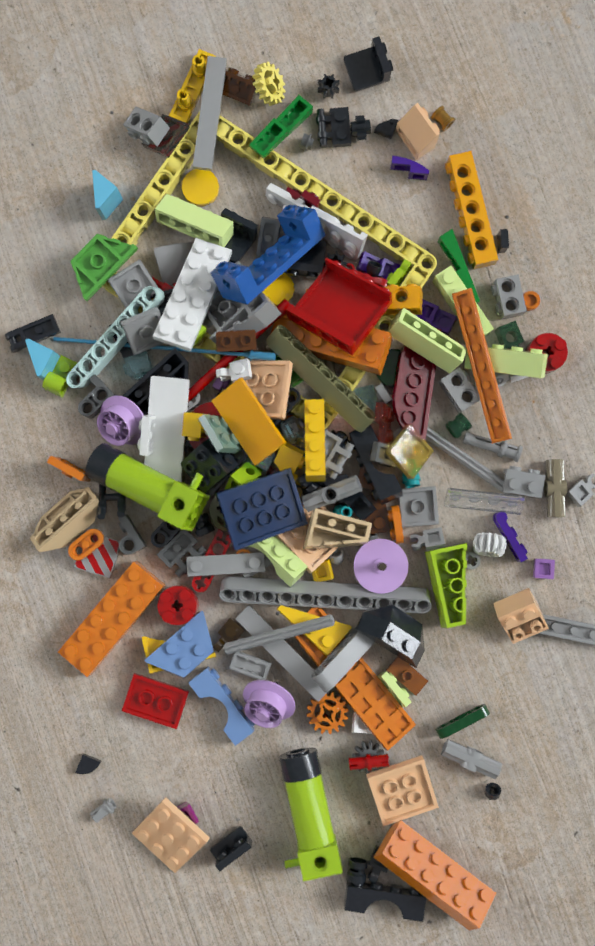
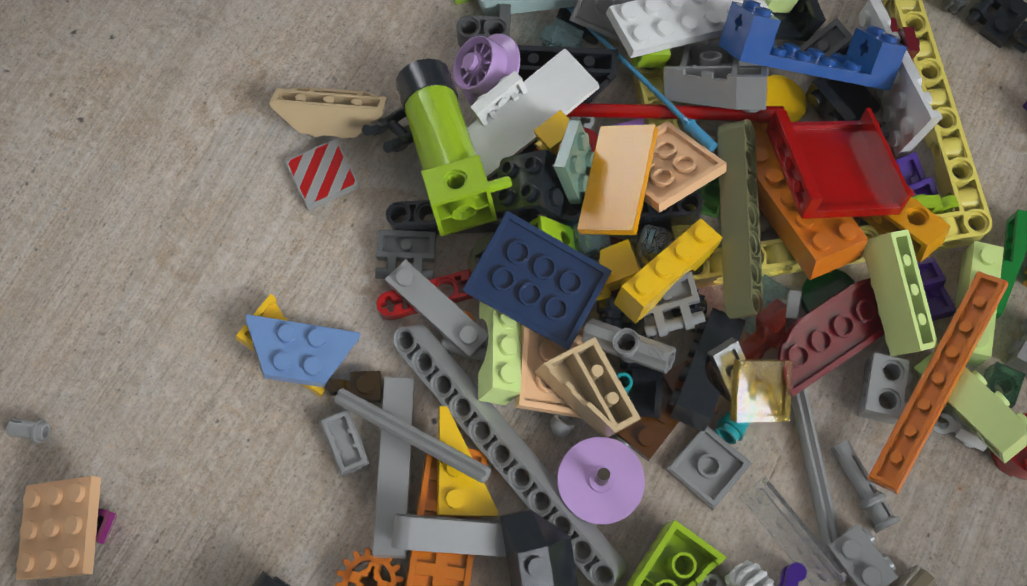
camera: 45 degrees right, 15 degrees down
orange plate [47,456,91,482] -> none
orange brick [58,561,166,677] -> none
orange plate [68,529,104,560] -> none
black tile [75,754,102,774] -> none
dark grey plate [118,514,147,554] -> none
red plate [121,673,190,729] -> none
red brick [157,585,199,625] -> none
medium blue arch [188,666,255,746] -> none
black wheel [195,513,215,538] -> none
reddish brown bracket [216,330,257,352] -> none
white plate [216,358,252,382] -> none
lavender piece [243,680,295,728] -> none
yellow plate [312,559,334,582] -> none
black hinge [366,260,383,277] -> none
orange plate [387,505,404,544] -> none
light grey plate [410,527,445,551] -> none
clear green wheel [445,413,472,439] -> none

